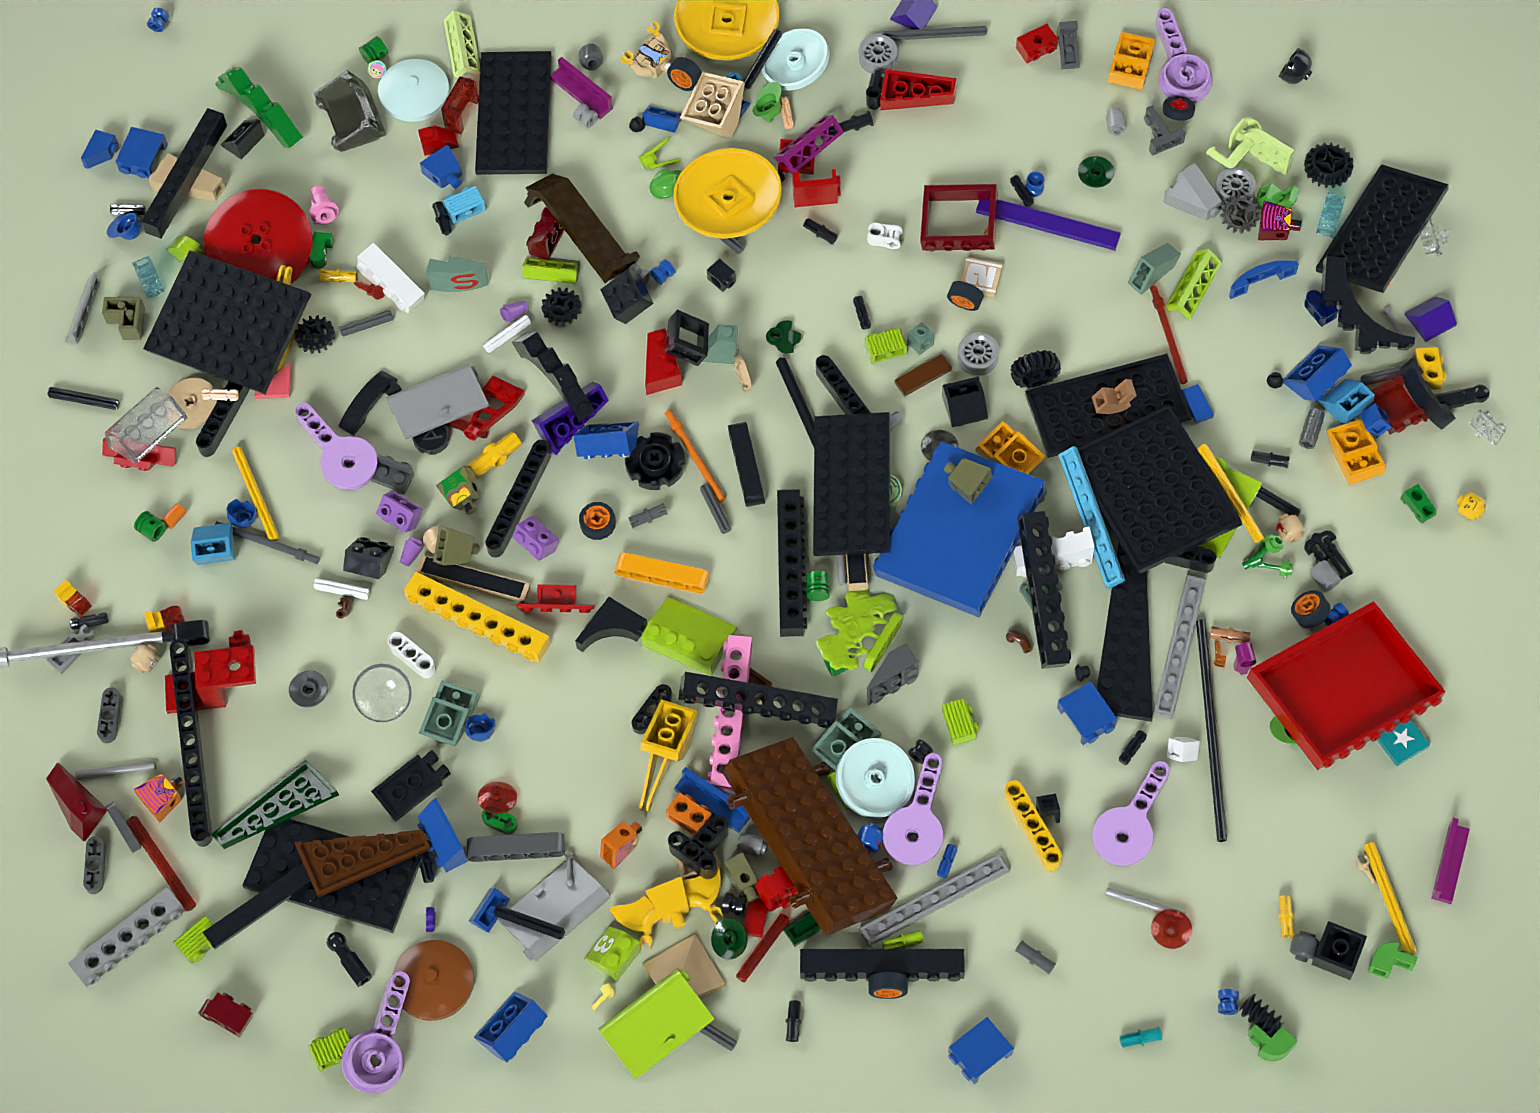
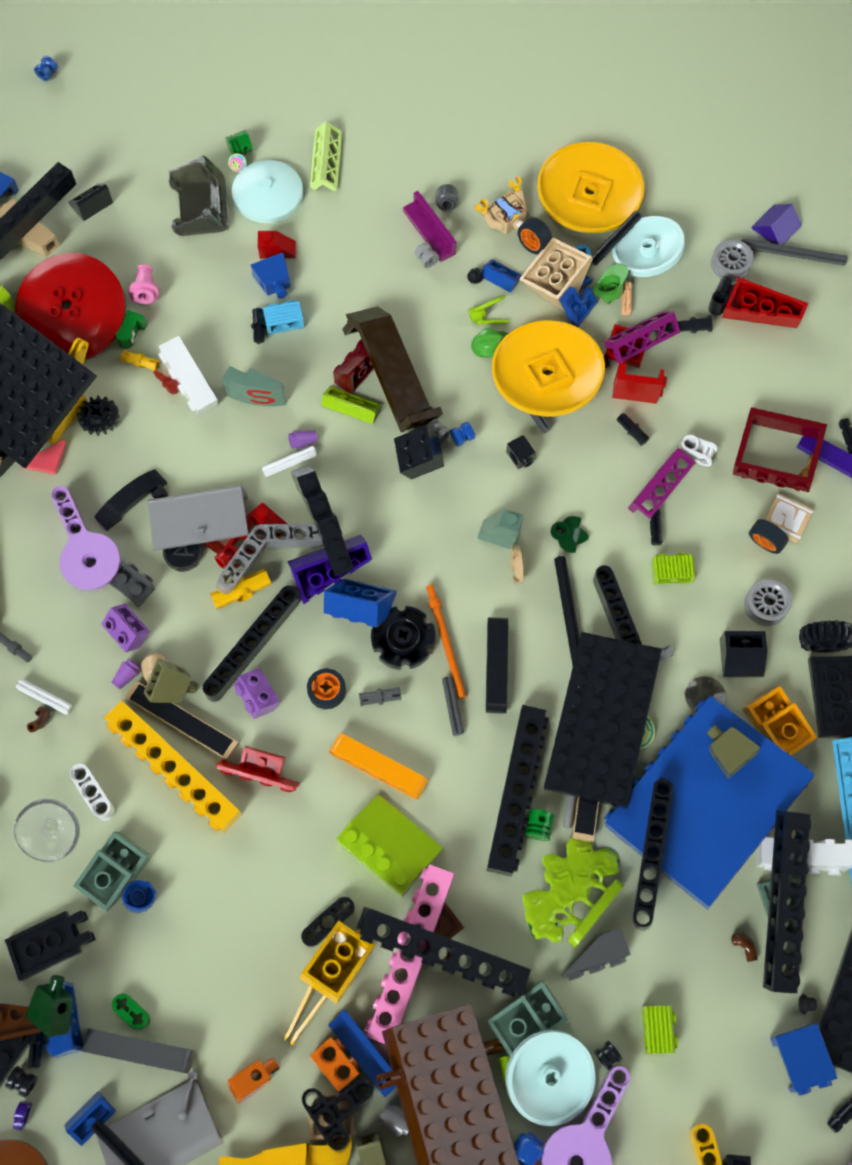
camera: 10 degrees right, 5 degrees up
green arch [215,66,303,148] -> none
dark grey axle [339,310,393,336] -> none
black slope [343,537,394,579] -> none
torso [436,466,481,515] -> none
clear red panel [441,76,479,135] -> none
black plate [475,51,552,175] -> none
clear red dish [478,782,517,814] -> none
black gear [541,287,582,326] -> none
black arch [575,597,648,652] -> none
red wedge [645,328,682,395] -> none
black window [666,309,709,366] -> none
reddish brown tile [894,354,952,397] -> none
sand green brick [908,322,934,355] -> none
none -> black wheel [5,1066,38,1098]
none -> dark green torso [26,975,73,1037]
none -> light grey beam [217,524,323,594]
none -> blue plate [559,287,598,327]
none -> magenta fence [628,448,696,519]
none -> black beam [633,778,673,930]

